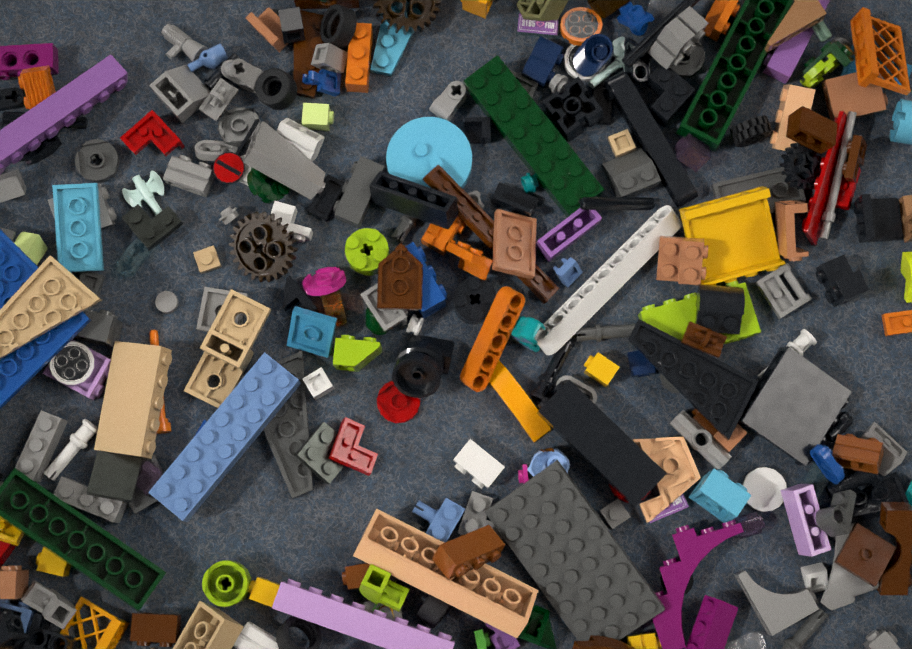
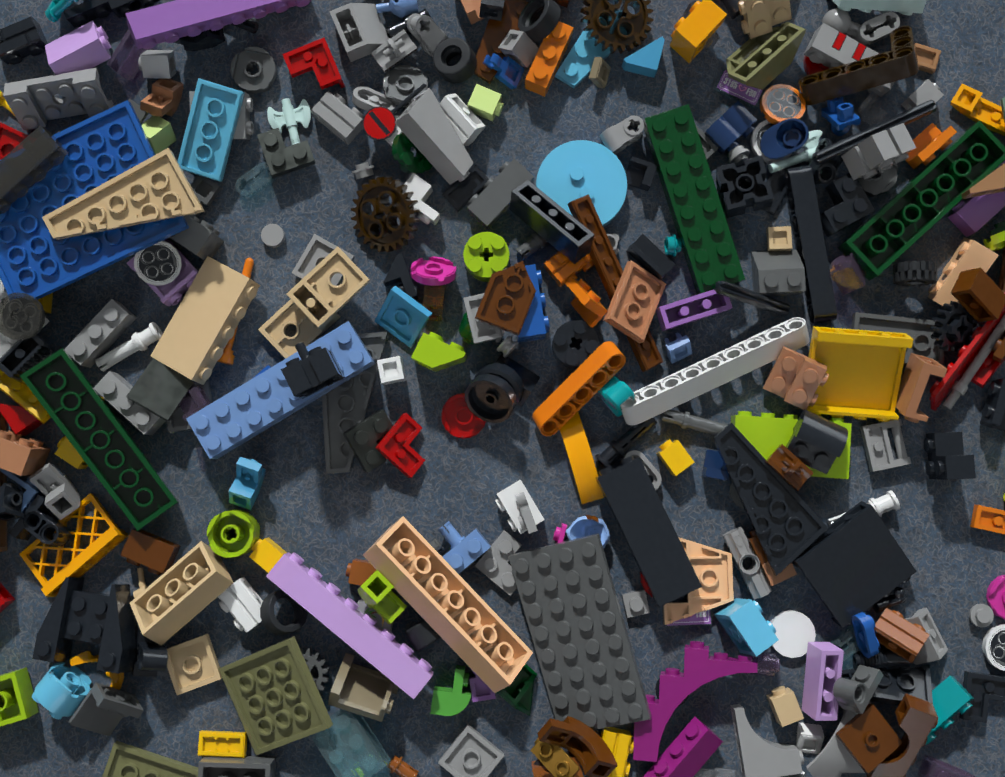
camera: 20 degrees right, 5 degrees up
tan plate [193,245,222,274] -> none
dark orange brick [432,525,506,580] -> none
none -> nougat brick [140,78,183,117]
none -> dark azure brick [229,457,266,510]
none -> black brick [281,342,345,399]
none -> light grey plate [515,492,538,534]
none -> dark tan tile [589,57,611,88]
none -> dark azure slope [621,36,665,78]
none -> tan brick [766,686,804,727]

